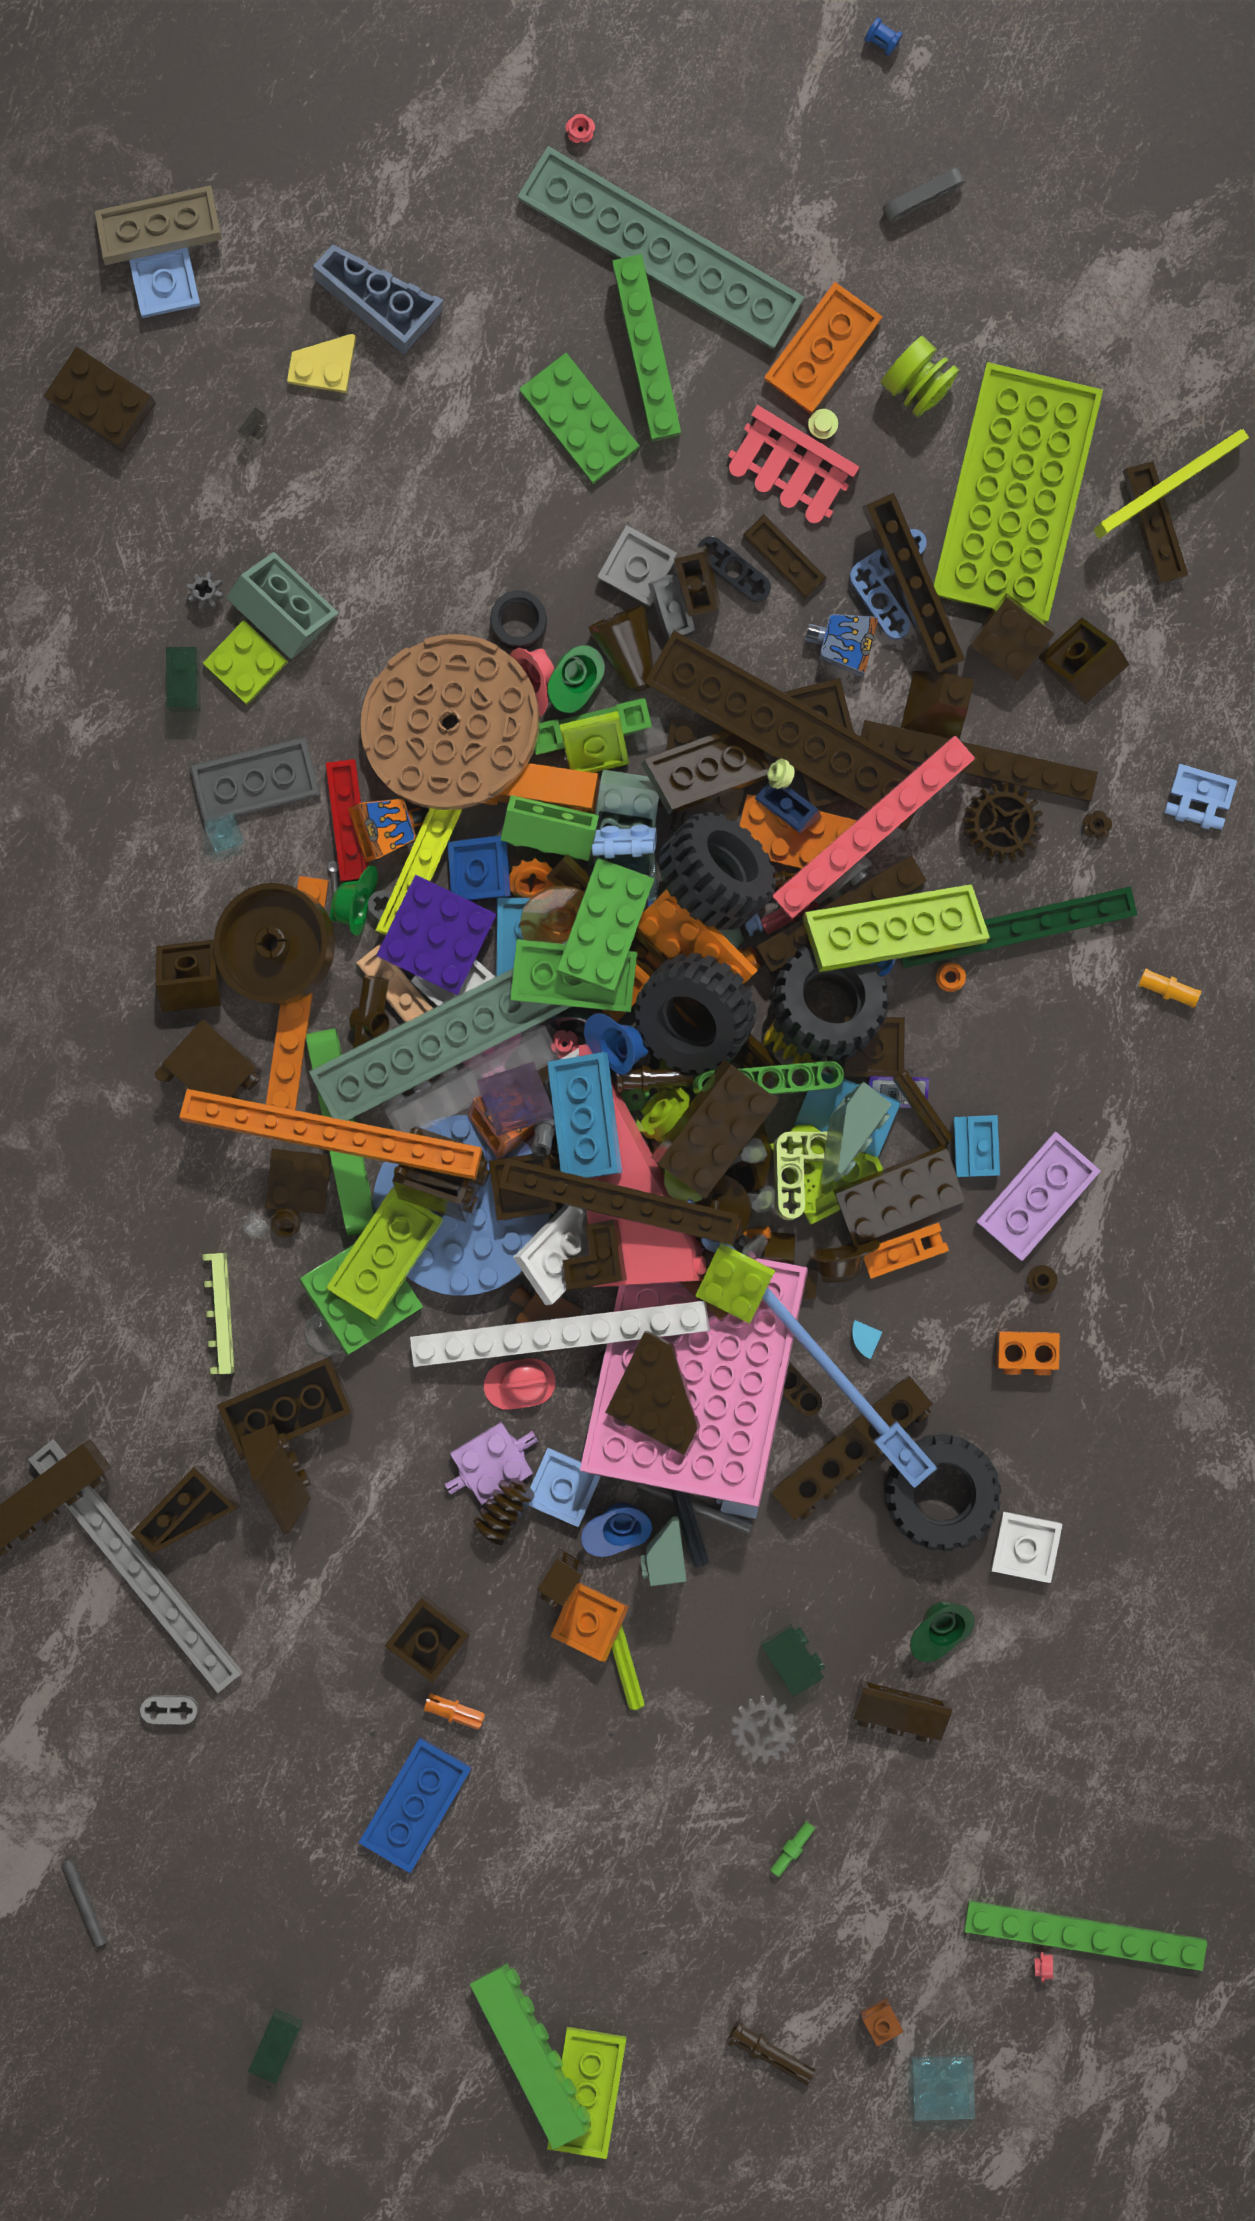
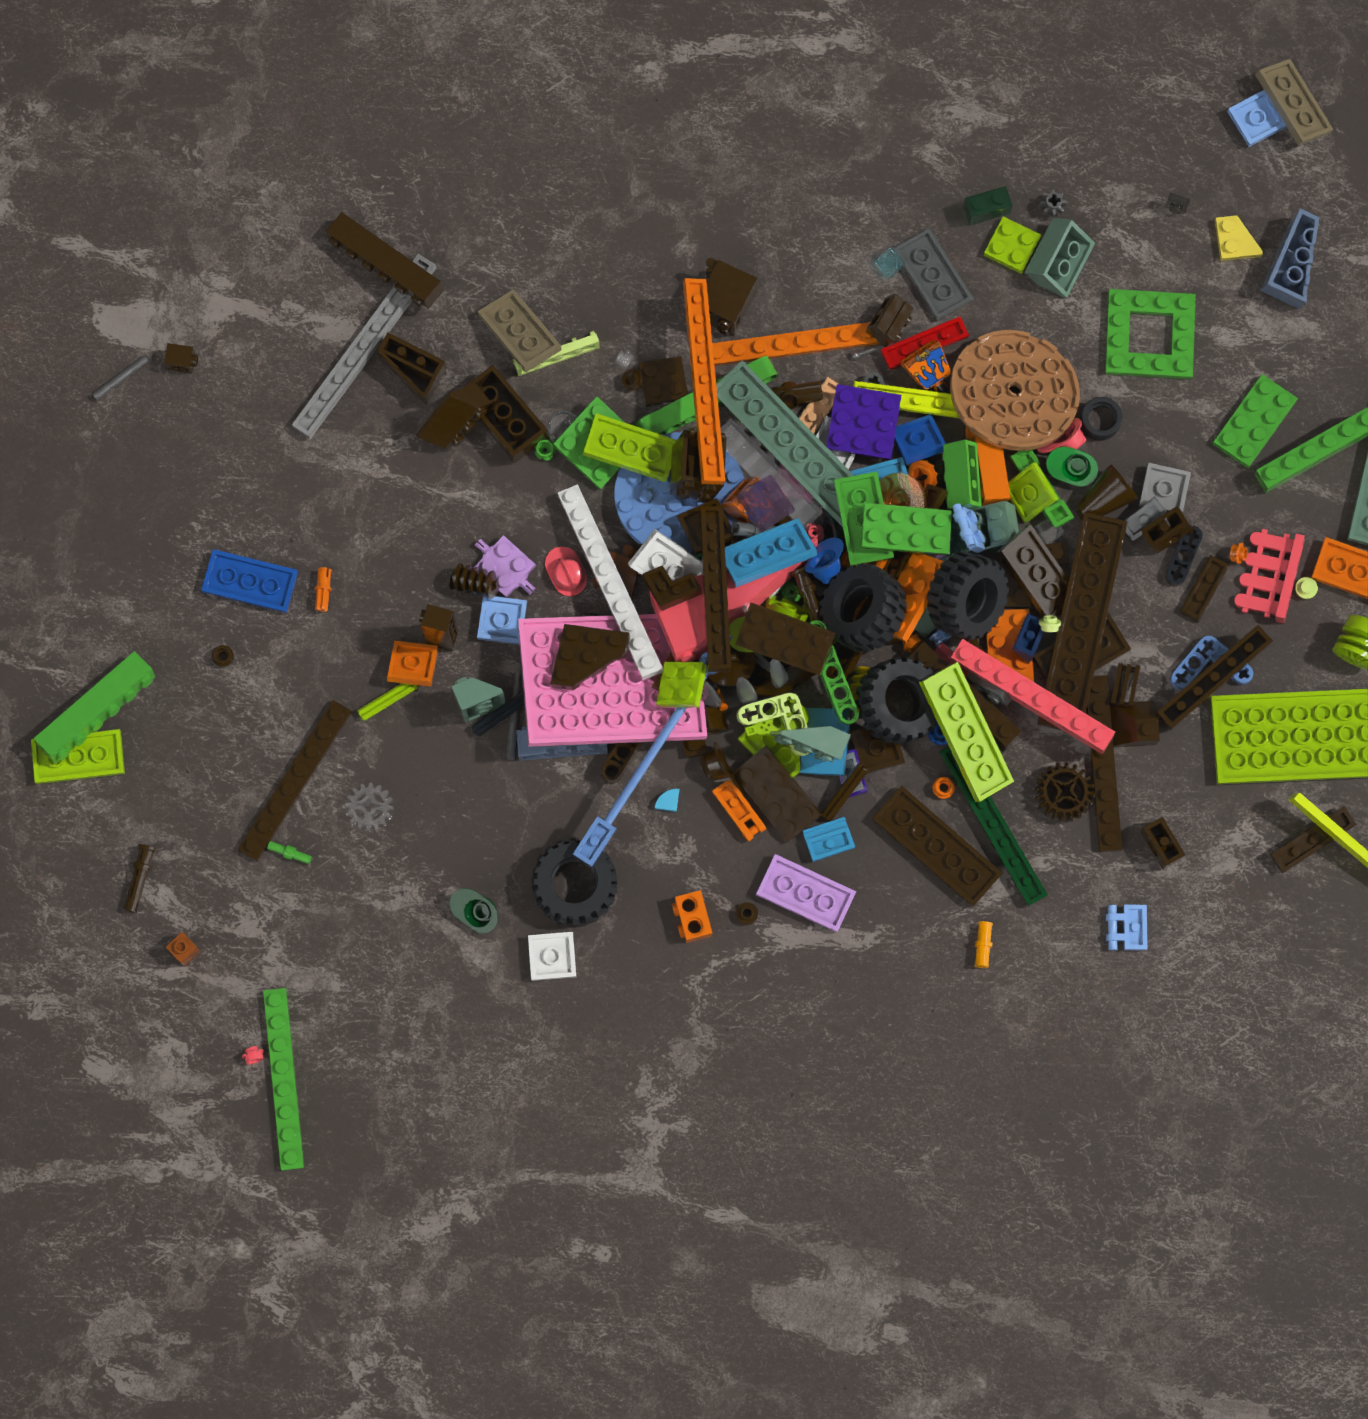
camera: 70 degrees right, 10 degrees down
dark brown brick [44,346,156,452] -> none
light grey beam [140,1695,199,1724] -> none
dark brown slope [156,940,221,1012] -> none
dark brown piece [214,883,335,1005] -> none
clear green brick [248,2008,303,2084] -> none
green piece [330,865,378,936] -> none
dark brown brick [385,1594,471,1683] -> none
blue piece [581,1502,652,1557] -> none
clear green brick [761,1623,825,1697] -> none
dark brown brick [770,1375,933,1520] -> none
torso [805,614,878,677] -> none
dark brown slope [851,1680,952,1744] -> none
clear light blue plate [912,2055,975,2121] -> none
dark brown brick [970,593,1055,681] -> none
dark brown slope [1038,617,1130,705] -> none
dark brown plate [1083,810,1112,840] -> none
none -> dark brown brick [164,343,198,374]
none -> dark brown plate [212,645,234,667]
none -> dark brown plate [238,700,352,862]
none -> dark tan plate [478,289,562,372]
none -> bright green plate [535,439,556,461]
none -> dark brown brick [866,293,913,346]
none -> dark brown plate [872,785,1003,907]
none -> bright green plate [1105,289,1196,379]
none -> dark brown tile [1111,663,1141,709]
none -> dark brown brick [1140,816,1185,870]
none -> orange plate [1230,543,1248,564]

